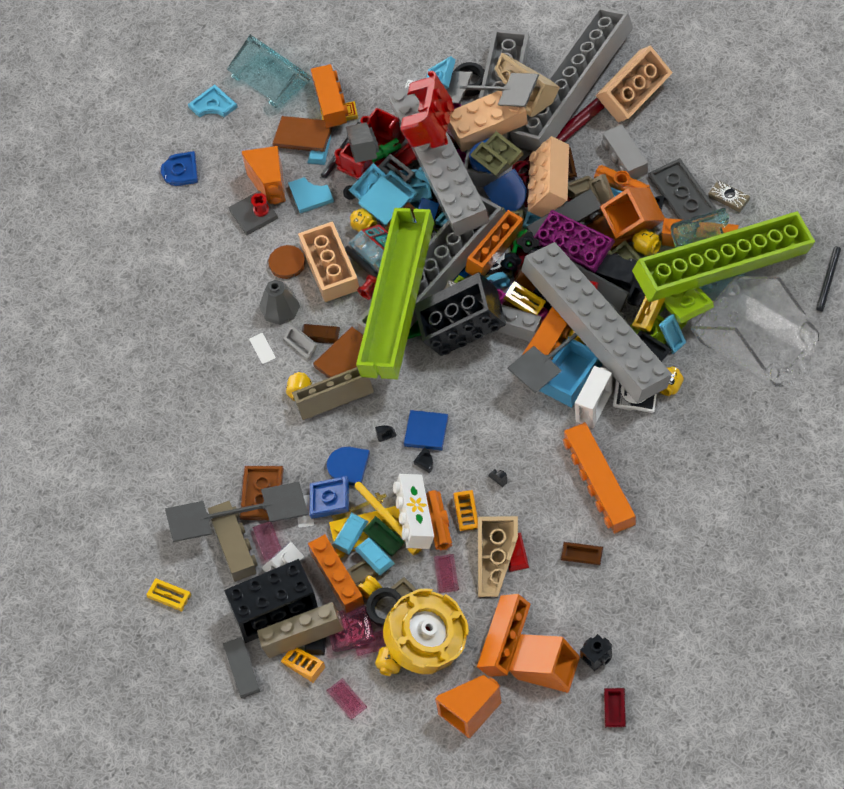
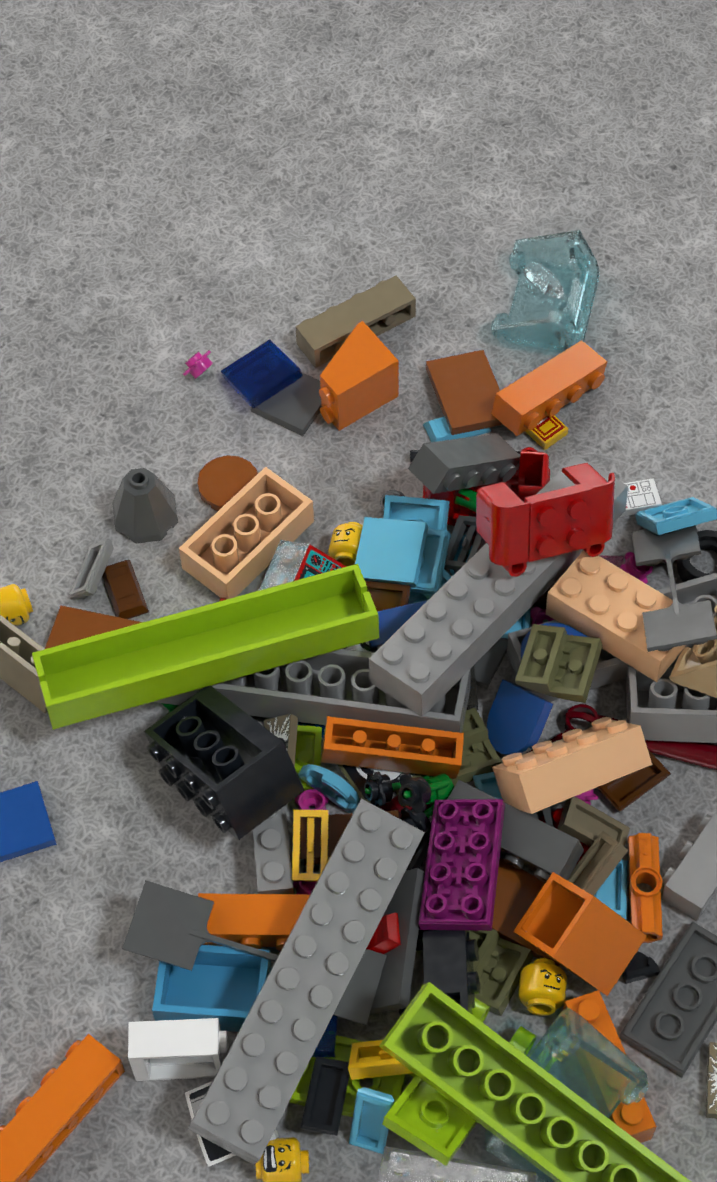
camera: 55 degrees right, 0 degrees up
blue tile [161,151,198,186] -> none
medium azure tile [188,85,238,117] -> none
white sticker [249,333,276,364] -> none
red bush [251,193,269,217] -> none
medium azure tile [288,177,334,214] -> none
none -> dark pink plate [183,350,213,379]
none -> clear blue tile [221,339,303,409]
none -> dark tan brick [295,275,416,368]
none -> clear piece [523,261,568,302]

